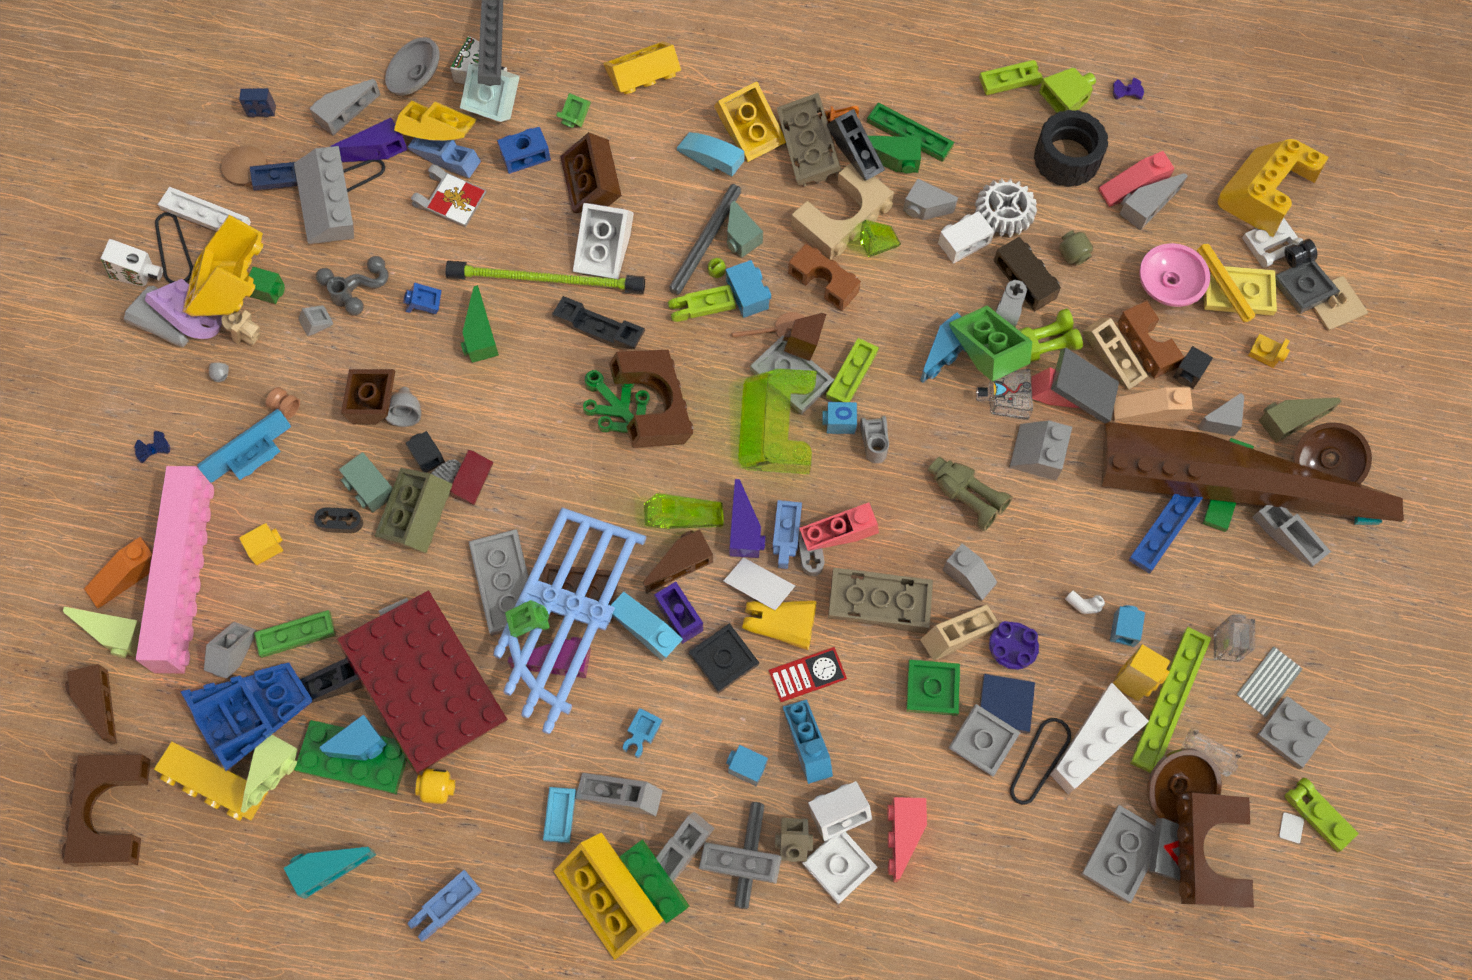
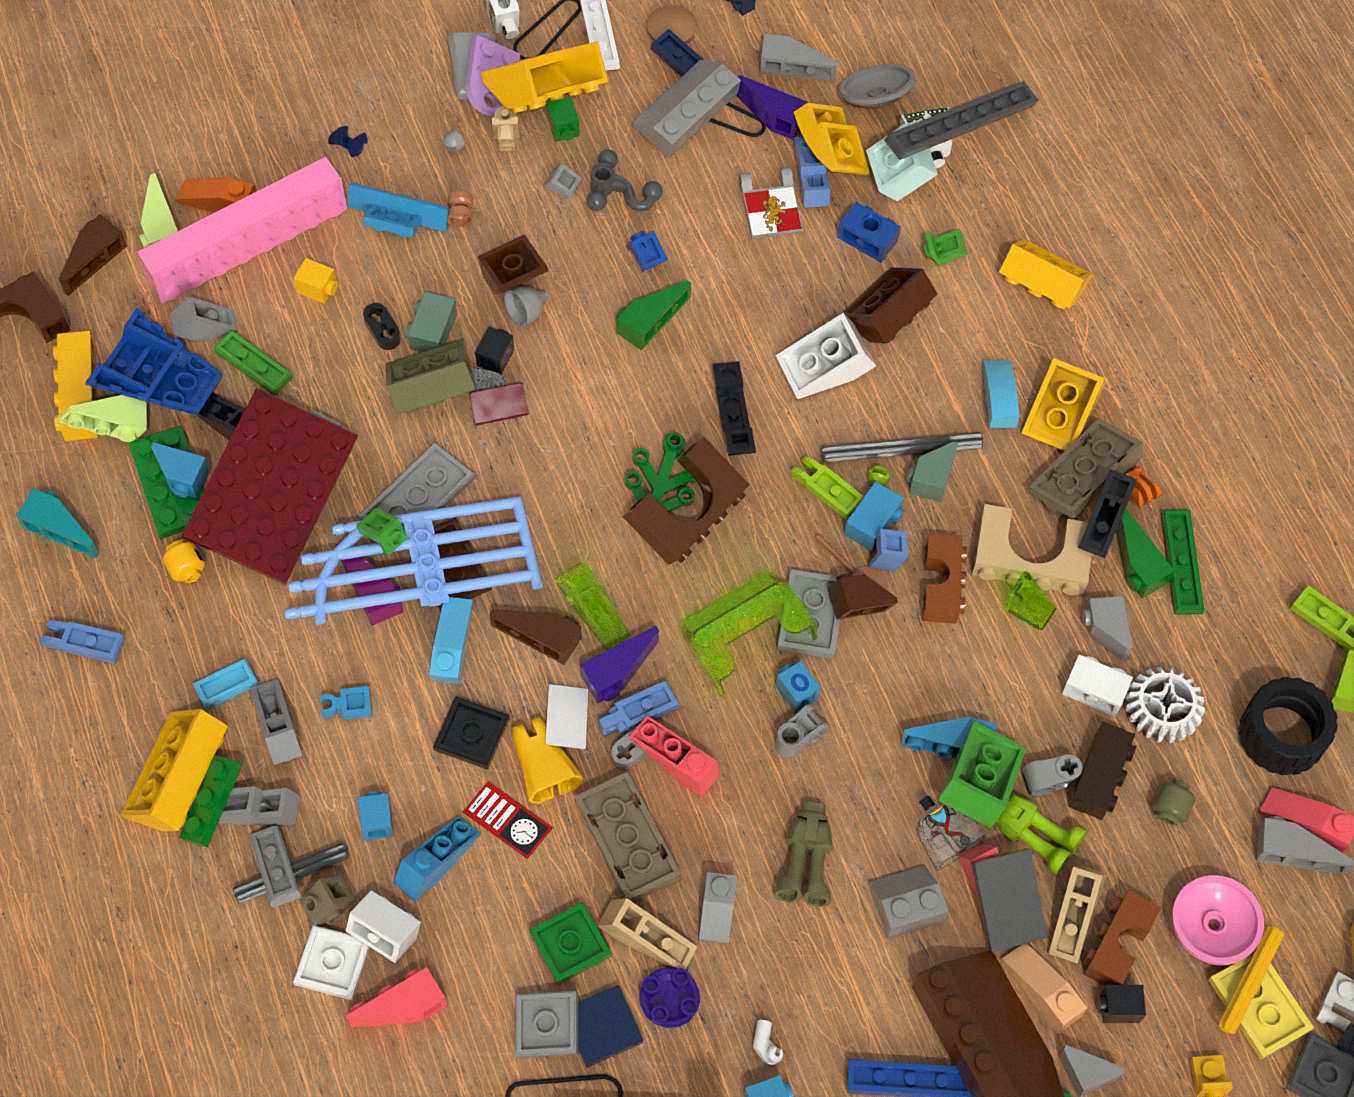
camera: 55 degrees right, 5 degrees down
lime hose [445,260,645,295] -> none
dark purple brick [654,582,703,644] -> none
lime plate [826,338,879,402] -> none
none -> medium blue panel [869,528,908,571]

